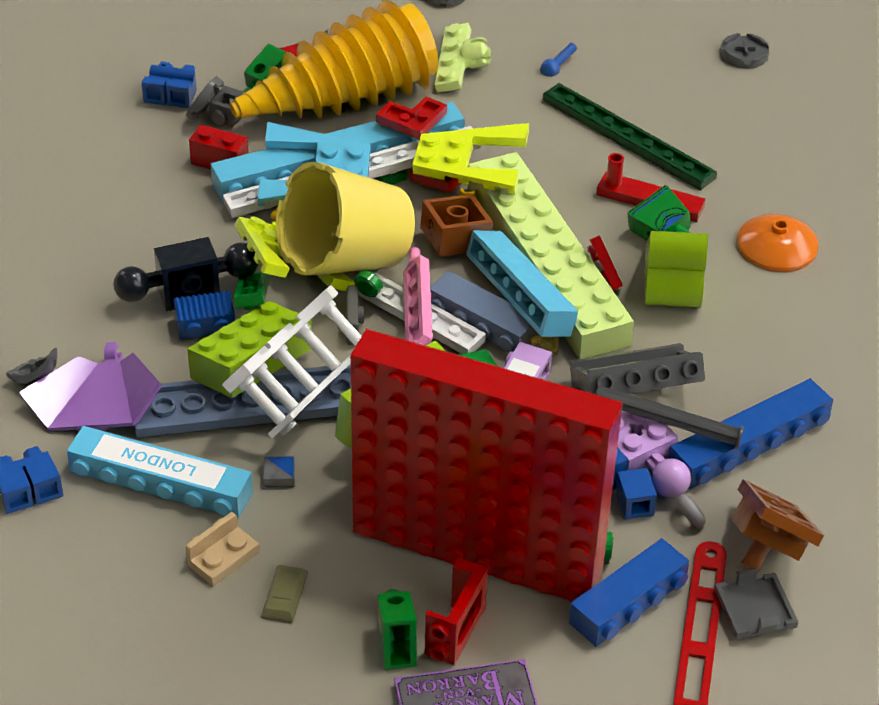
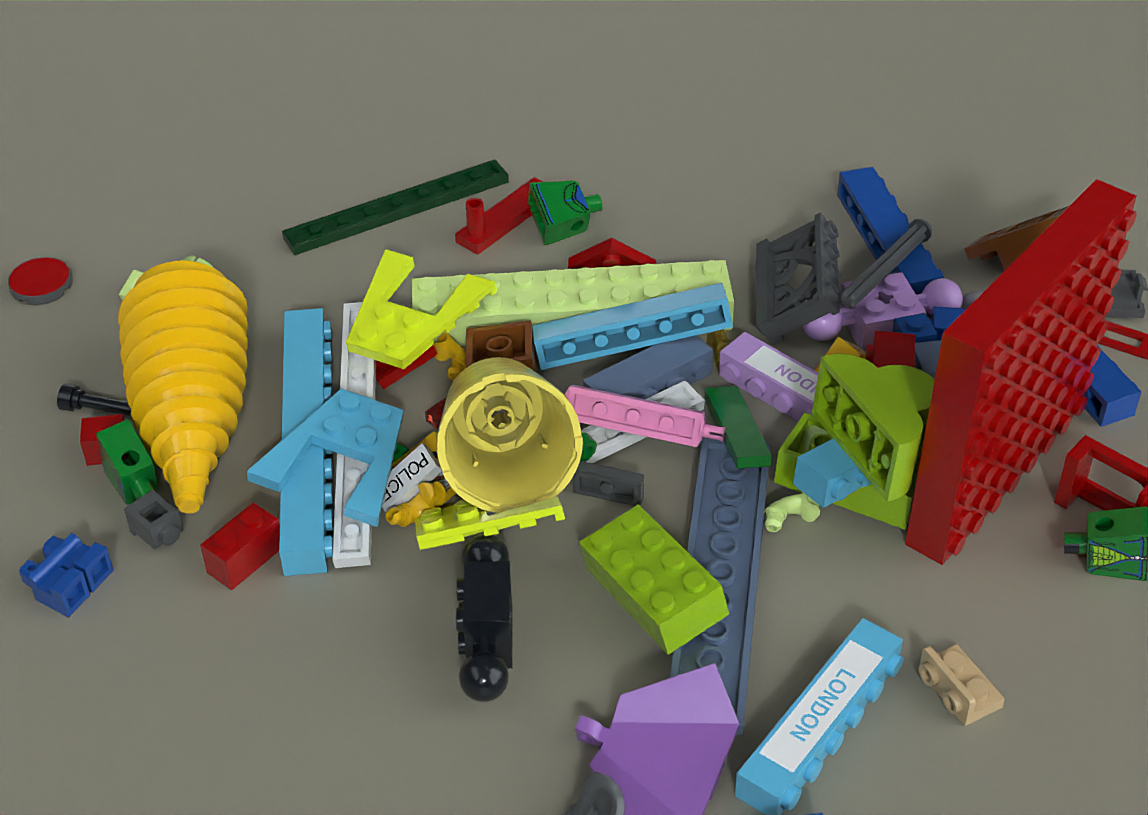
camera: 70 degrees left, 0 degrees up
blue brick [174,290,235,339] -> none
dark grey tile [185,76,224,122] -> none
white fence [222,285,361,438] -> none
green plate [233,272,269,310] -> none
olive tile [261,565,308,623] -> none
flat silver tile [264,456,295,486] -> none
red plate [376,96,448,140] -> none
blue bar [540,43,577,76] -> none
lime brick [644,231,708,308] -> none
dark grey tile [720,33,770,69] -> none
orange dish [737,214,819,272] -> none

